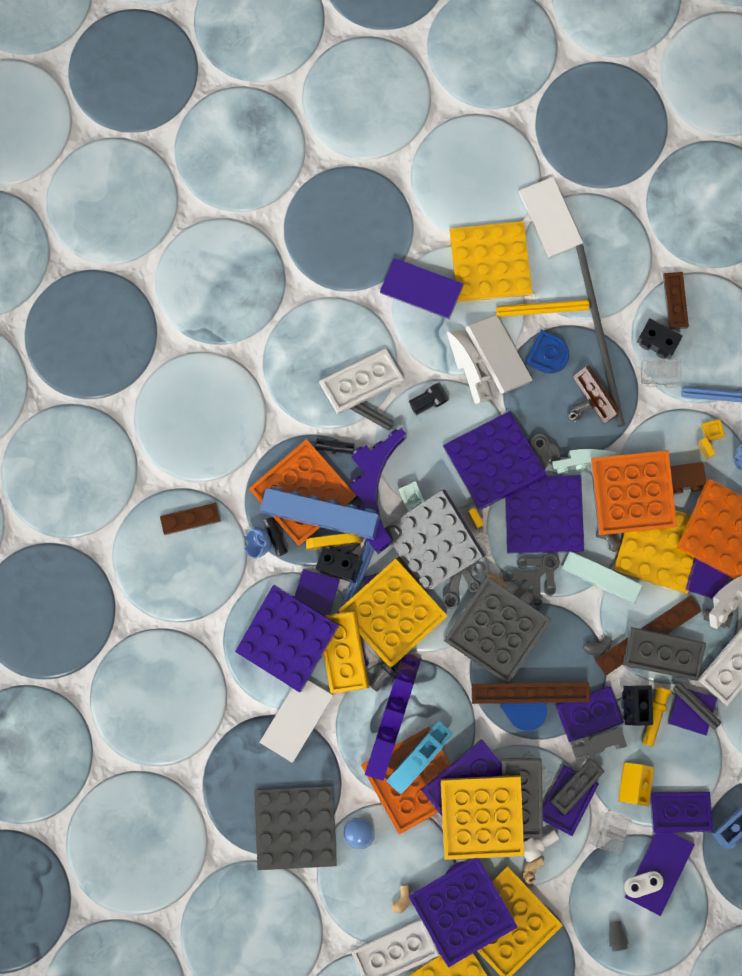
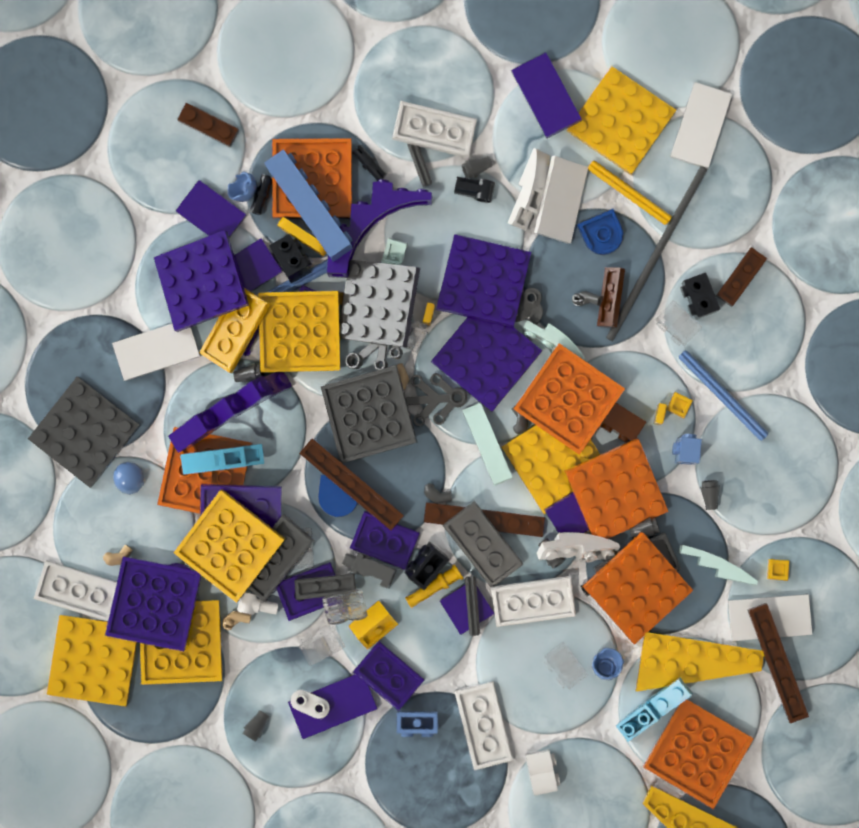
camera: 45 degrees right, 5 degrees up
none -> dark purple tile [175,180,247,238]
none -> clear brick [323,590,368,625]
none -> dark grey cone [462,156,492,179]

